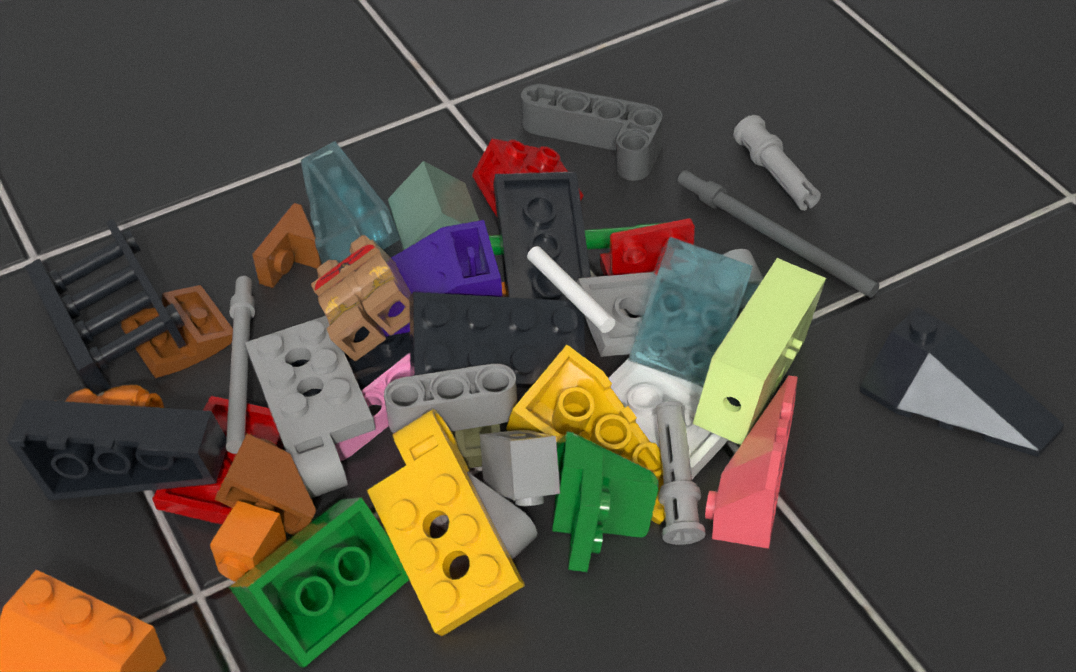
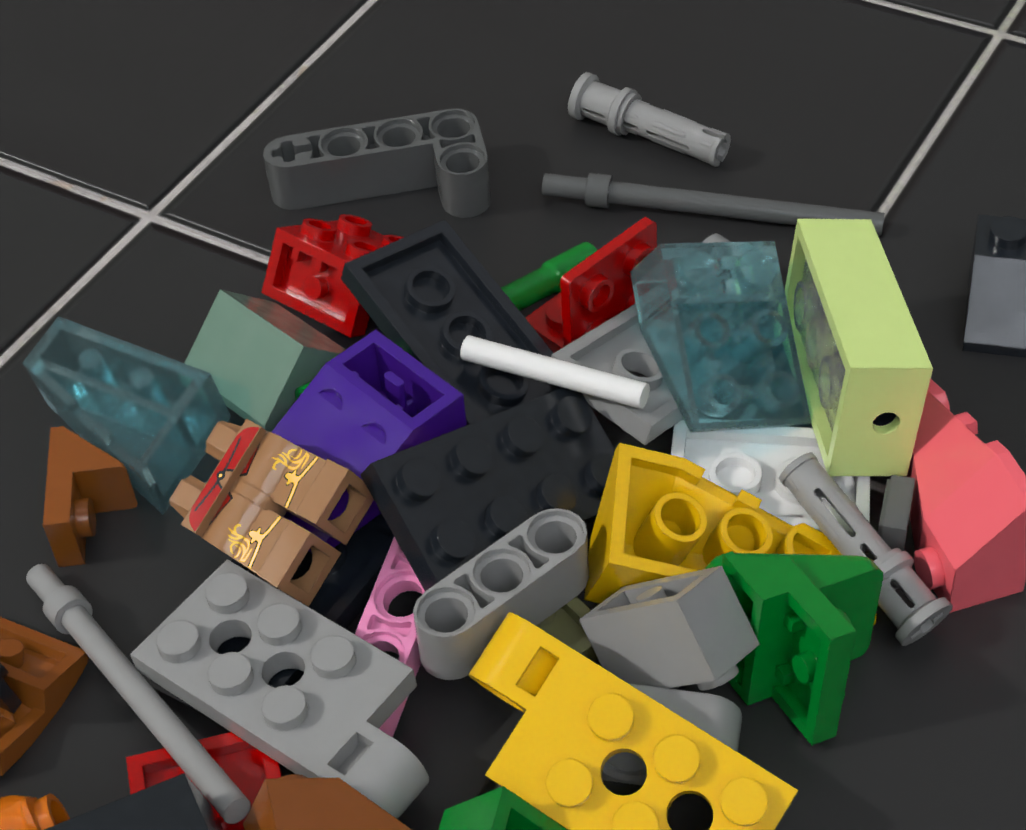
camera: 30 degrees left, 0 degrees up
none -> dark grey tile [874,475,915,560]

